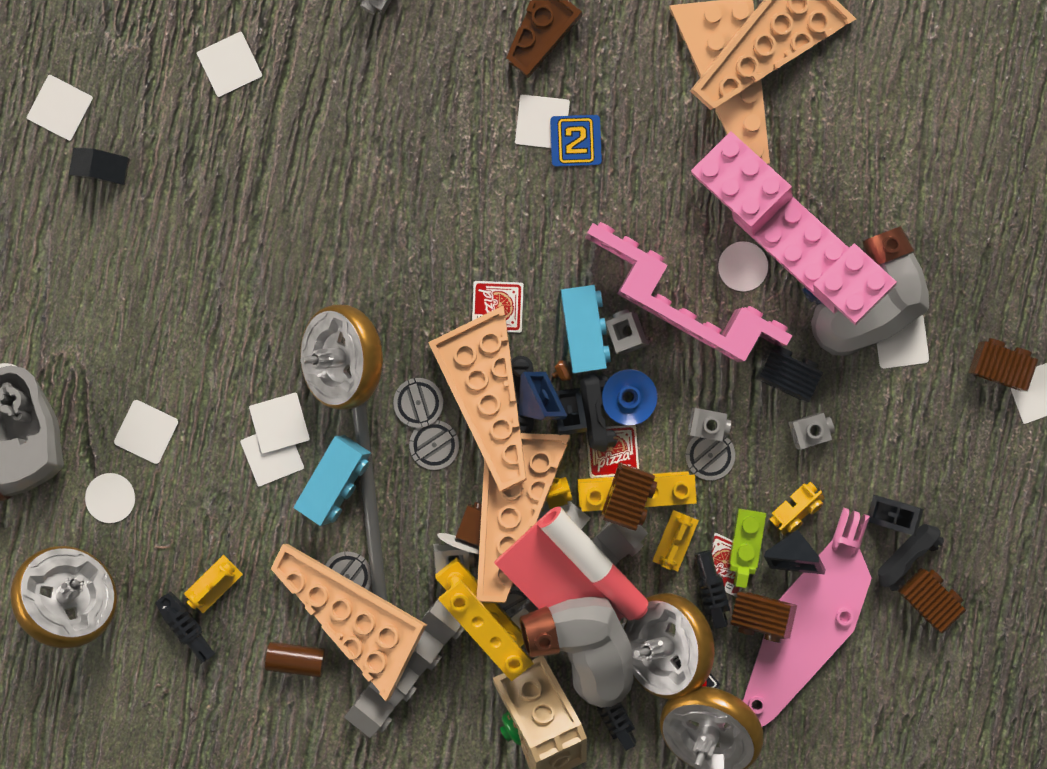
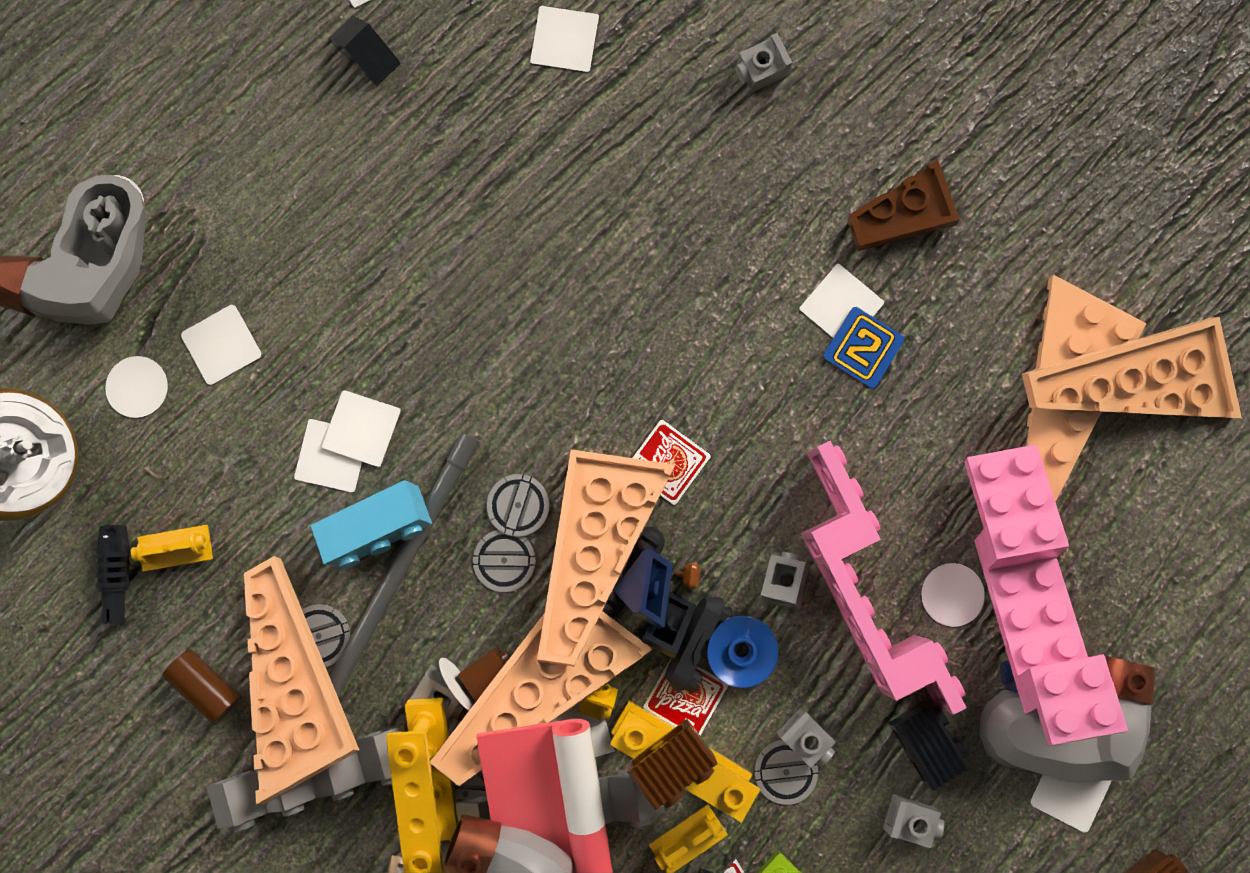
camera: 35 degrees right, 5 degrees down
flat silver wheel [300,305,383,410] -> none
medium azure brick [560,285,611,373] -> none

